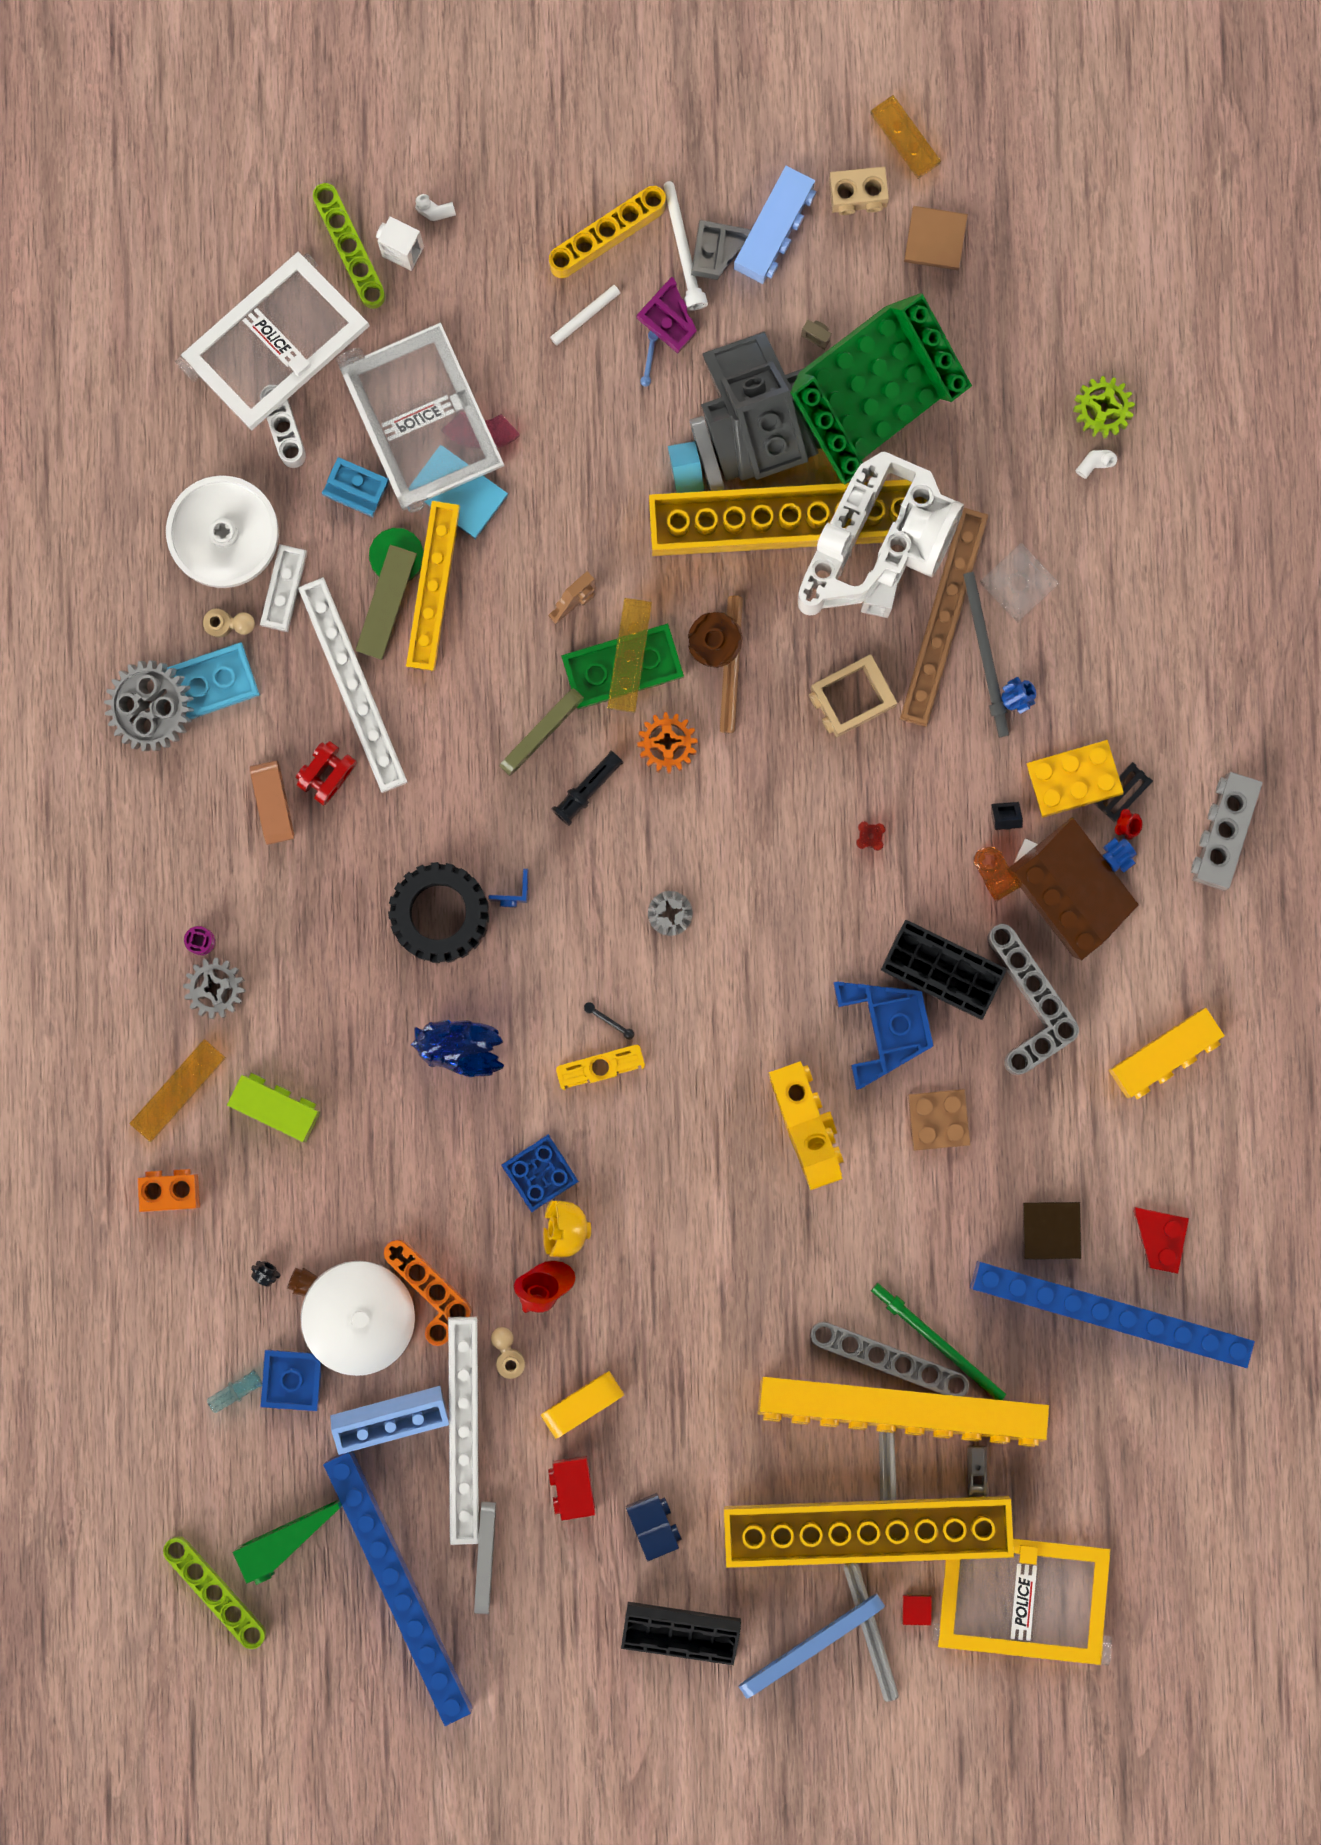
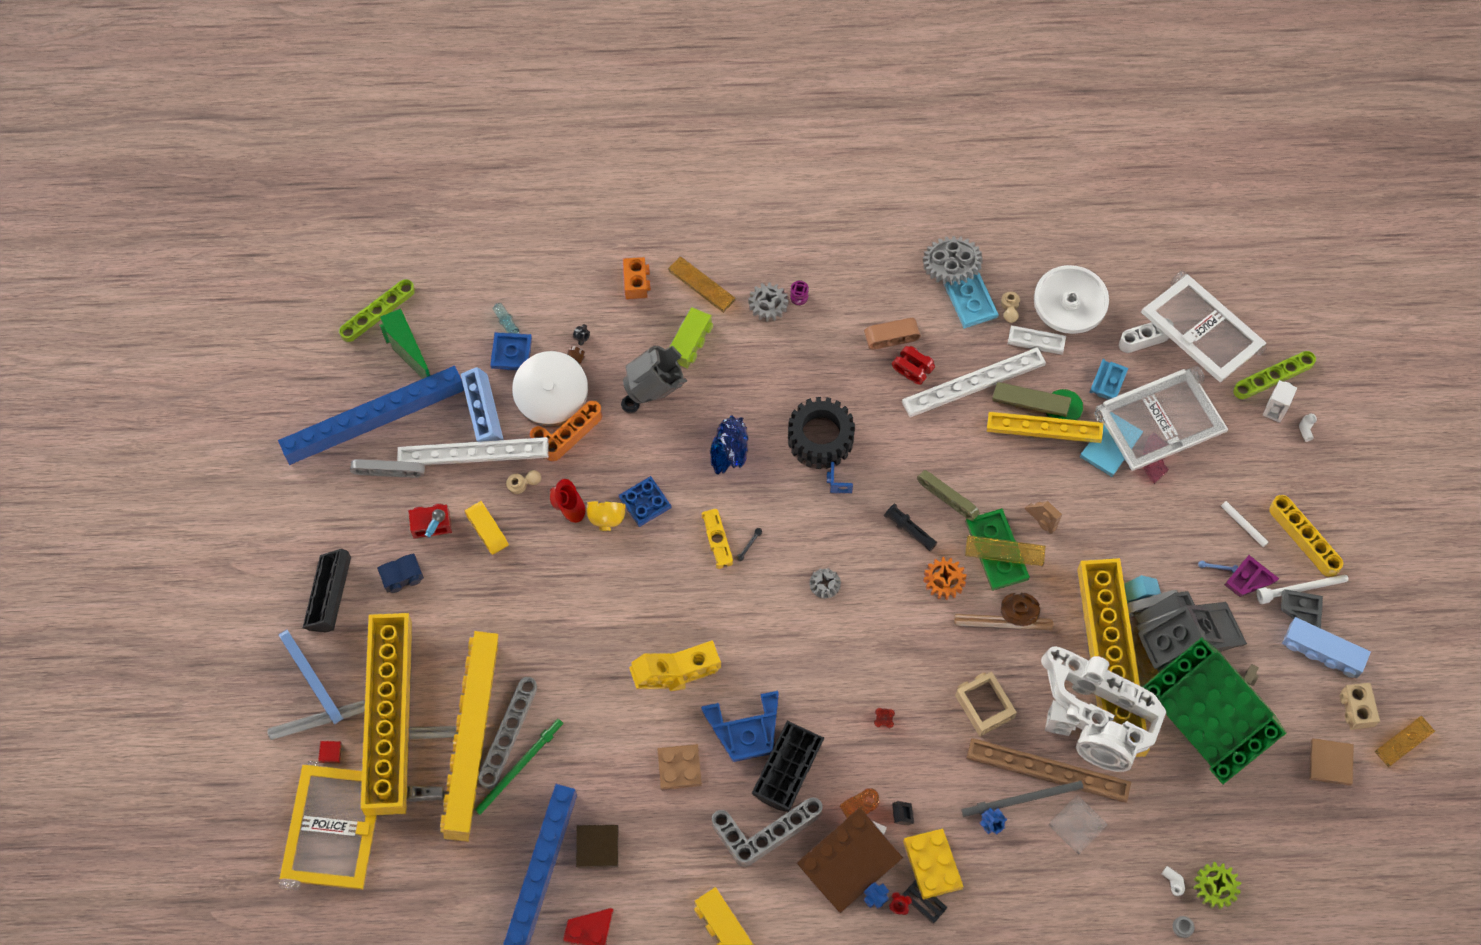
camera: 90 degrees right, 20 degrees down
none -> piece [425,509,445,538]
none -> black plate [621,395,640,413]
none -> dark grey piece [623,346,687,404]
none -> light grey plate [1173,916,1194,938]

